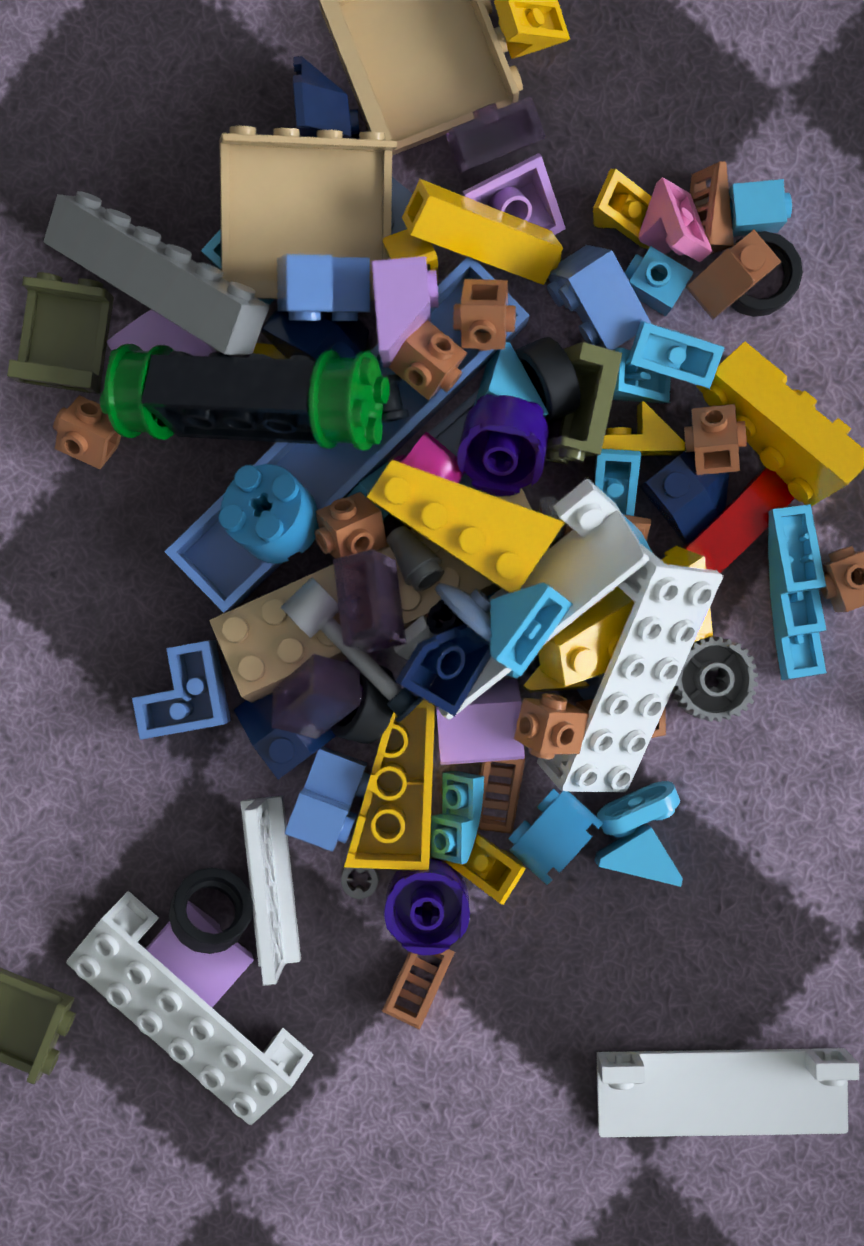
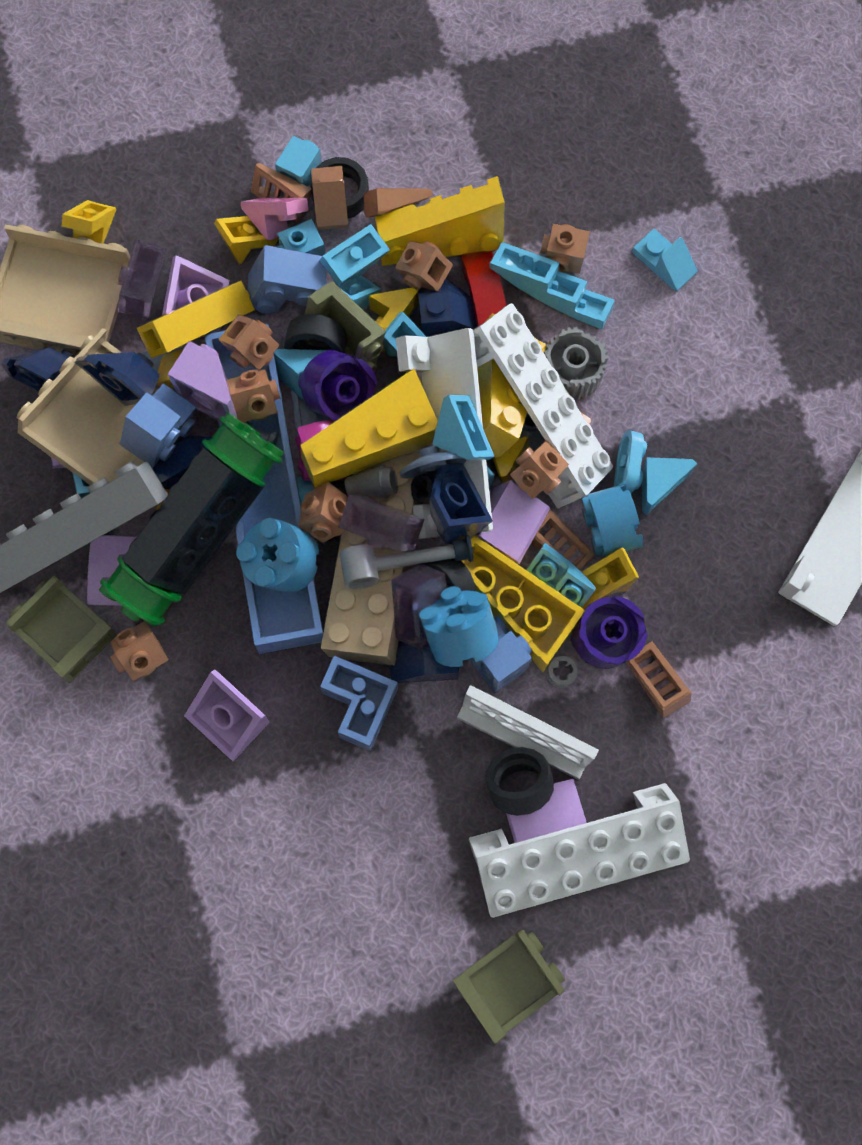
camera: 55 degrees left, 15 degrees down
none -> dark blue slope [74,352,160,406]
none -> lavender slope [184,670,270,761]
none -> nougat slope [363,188,433,218]
none -> dark azure brick [419,586,499,667]

